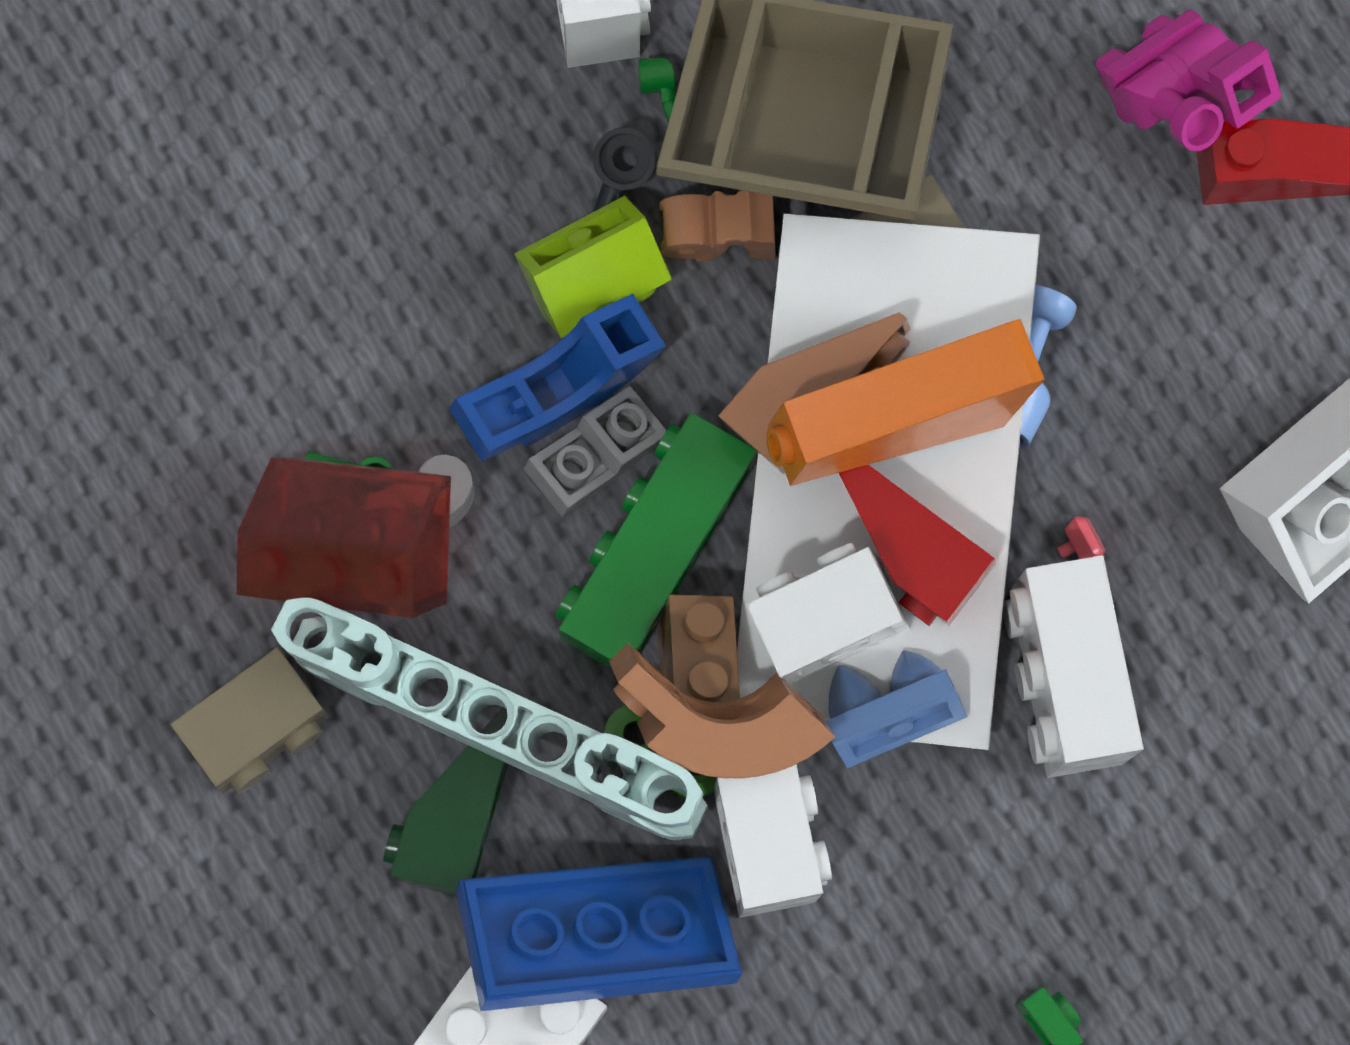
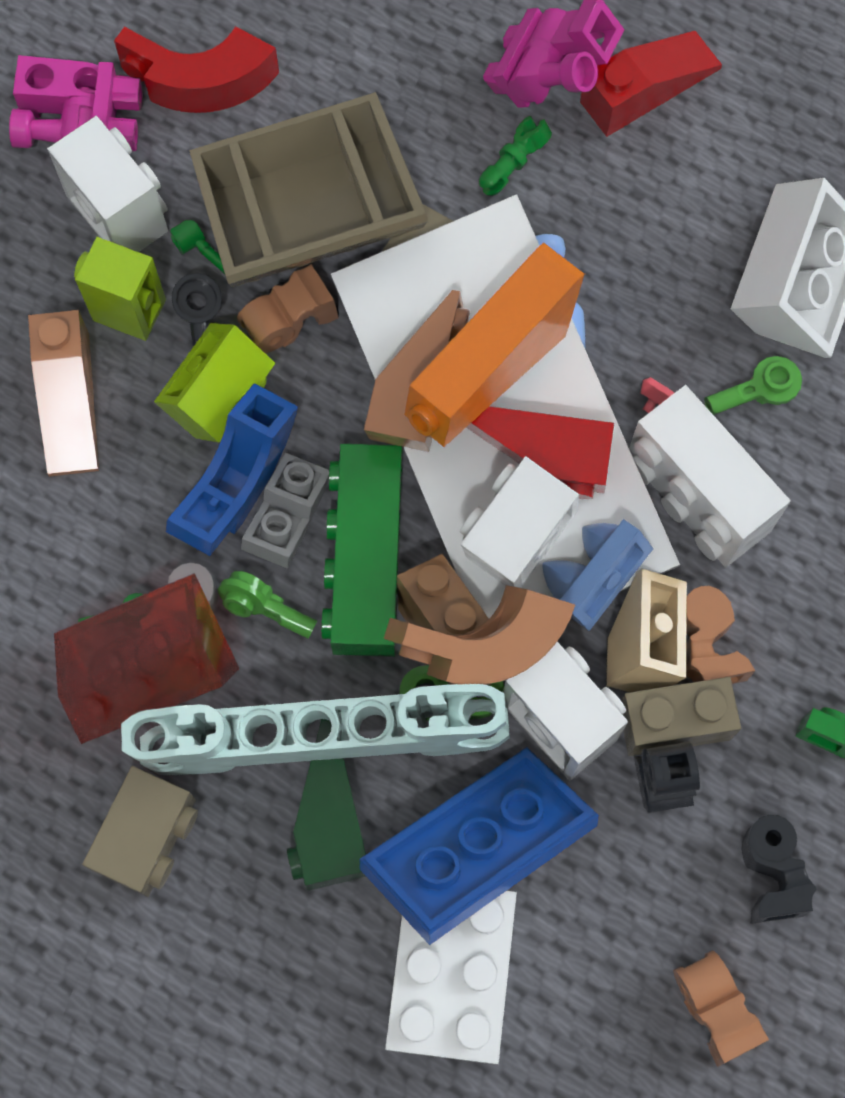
camera: 25 degrees left, 5 degrees down
none -> slope [28,310,99,477]
none -> lime brick [74,237,166,341]
none -> bright green plate [218,571,317,639]
none -> green piece [478,115,552,196]
none -> tan slope [606,569,687,692]
none -> dark tan brick [621,677,741,756]
none -> black leg [634,741,700,813]
none -> nougat leg [686,586,755,684]
none -> bright green plate [704,356,802,415]

